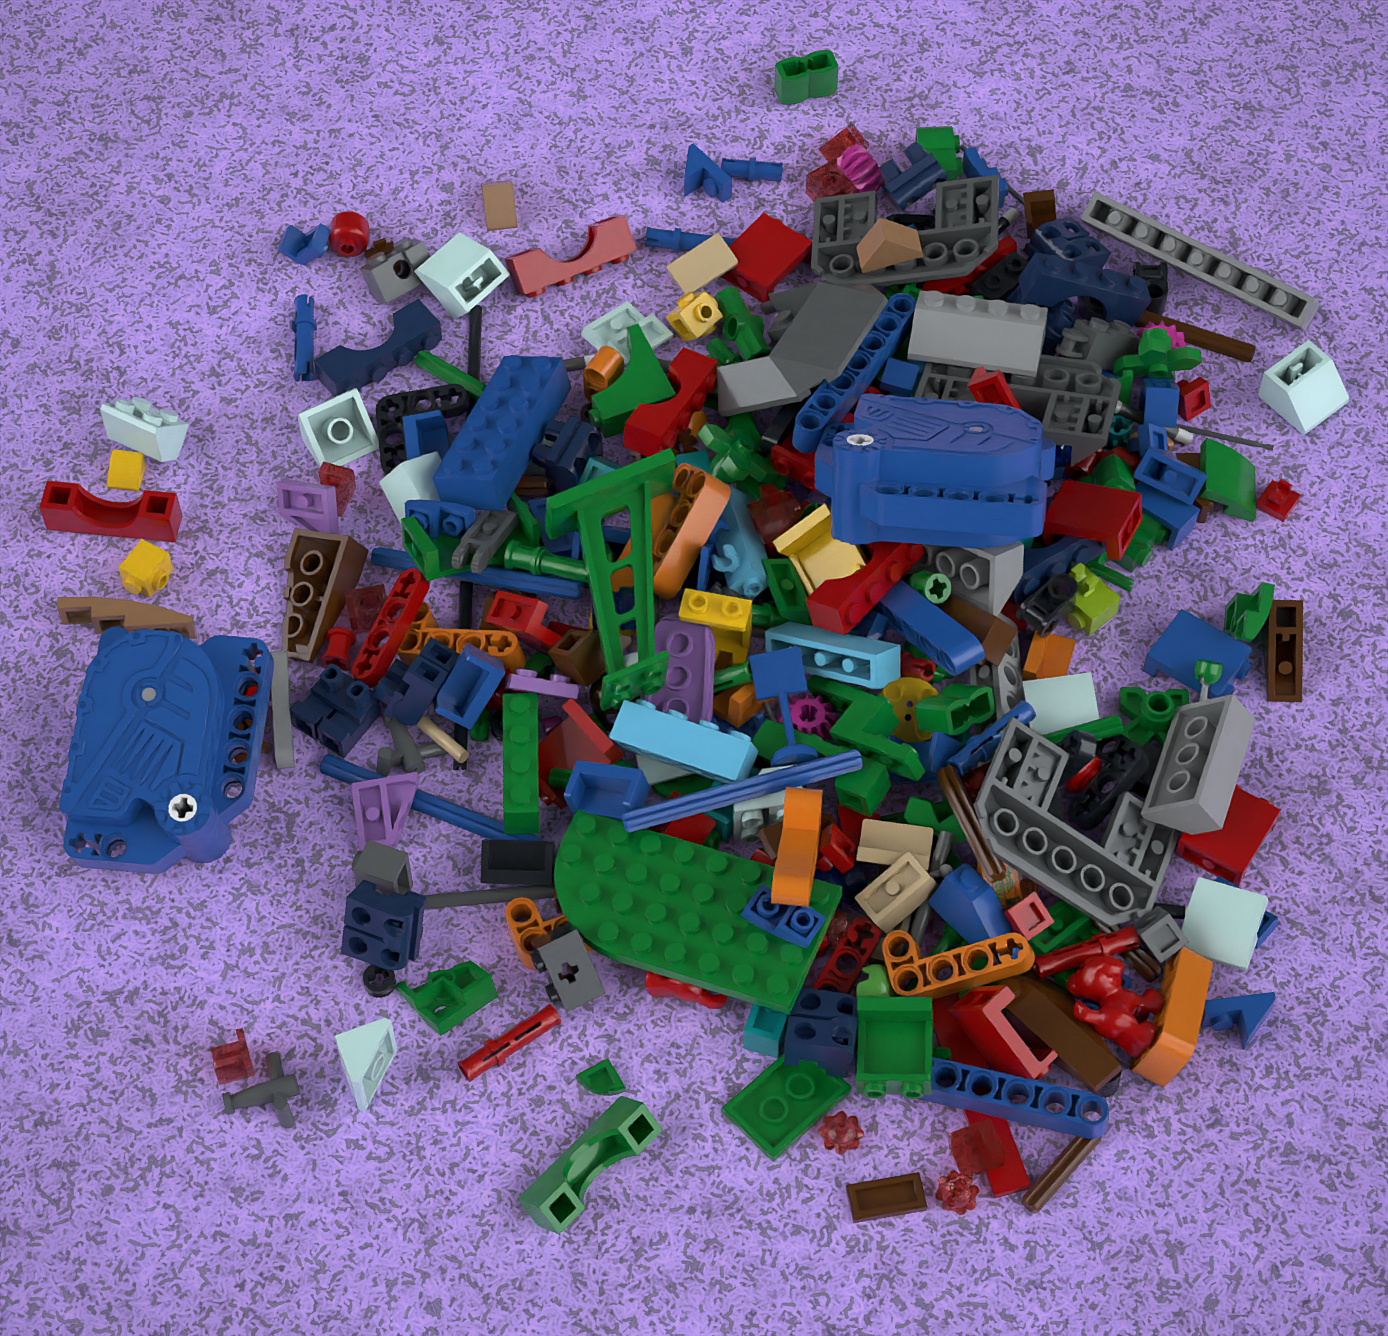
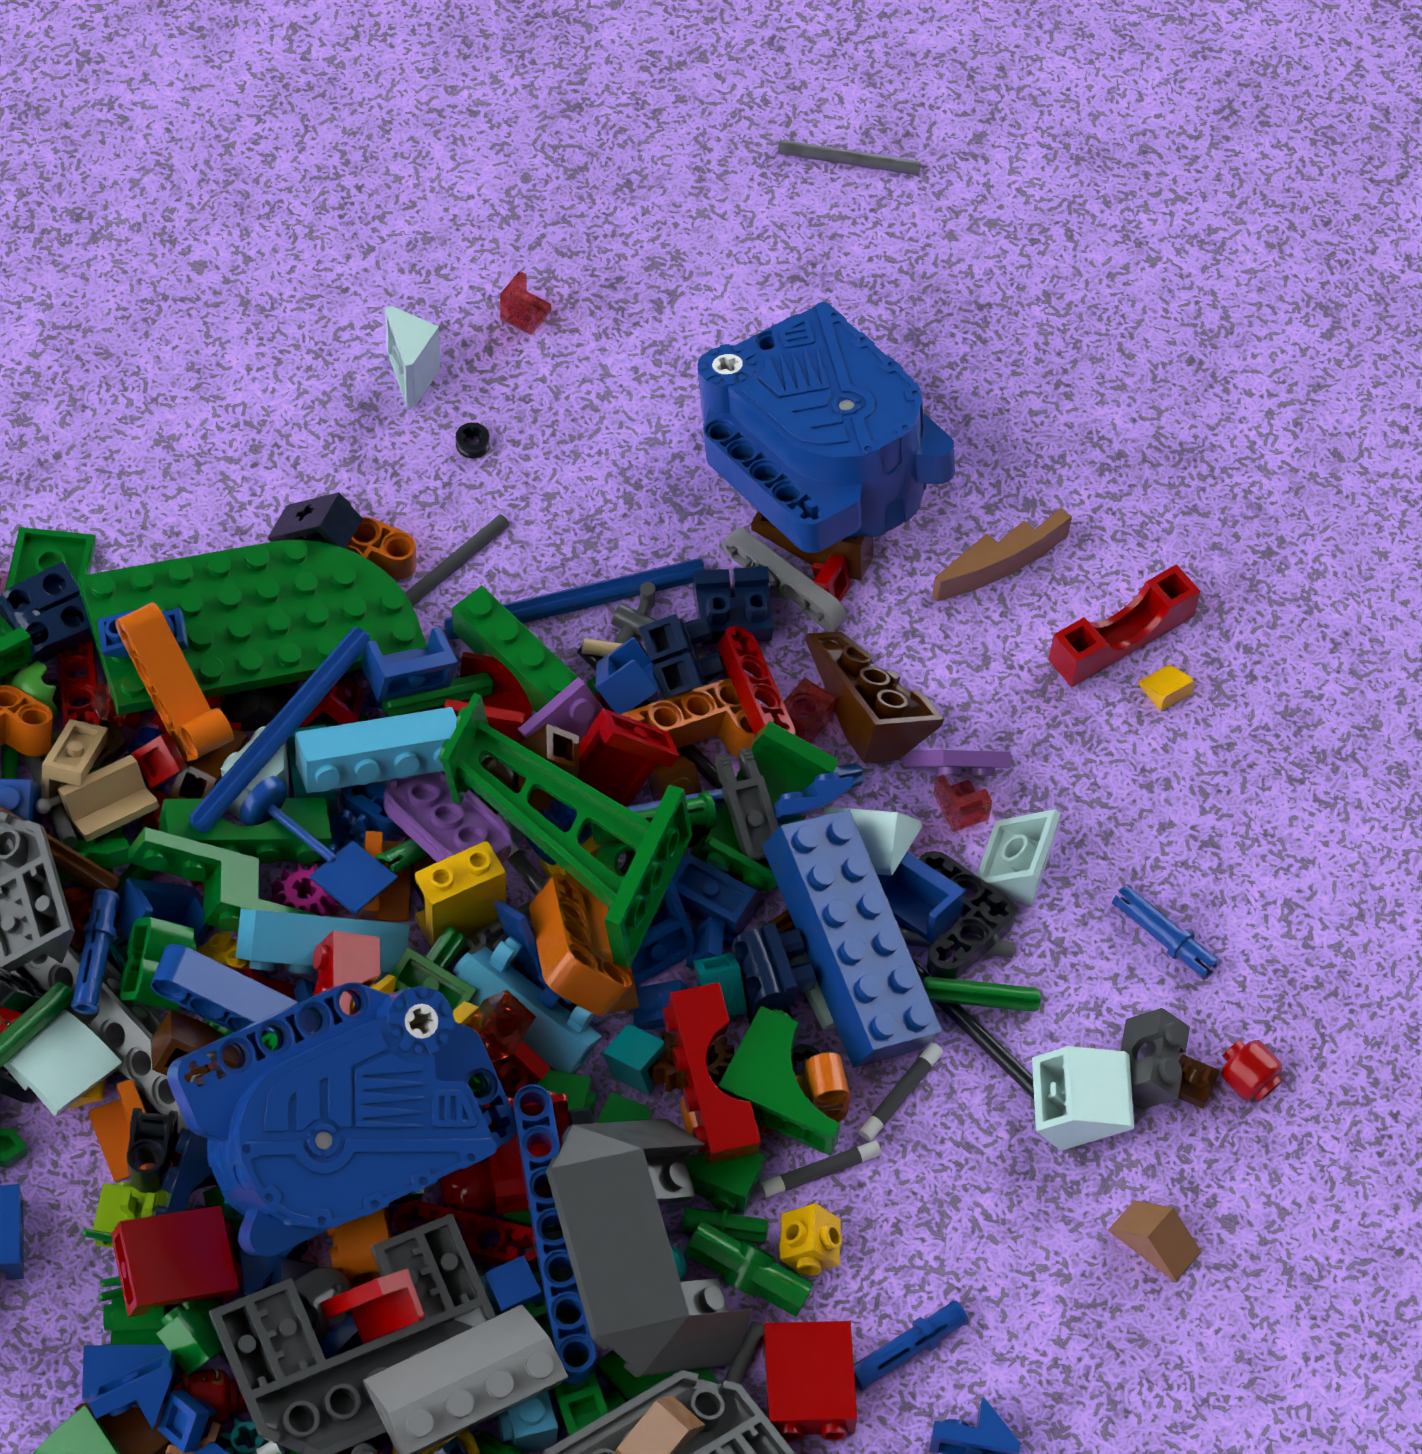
camera: 135 degrees right, 0 degrees up
light aqua slope [100,397,189,462] -> none
yellow brick [118,539,173,598] -> none
dark grey piece [222,1052,300,1129] -> none
blue bracket [278,223,331,265] -> none
dark blue arch [314,299,442,397] -> none
red bush [321,627,357,671] -> none
dark blue hips [341,880,427,970] -> none
medium lavender wing [351,772,420,851] -> none
dark grey brick [352,840,413,896] -> none
green slope [395,960,498,1036] -> none
red pin [458,1004,561,1082] -> none
black panel [480,839,555,885] -> none
arch [504,214,637,298] -> none
green arch [517,1096,663,1235] -> none
green tile [576,1058,626,1096] -> none
light aqua slope [581,301,673,365] -> none
tan panel [666,232,738,294] -> none
green plant [697,424,779,485] -> none

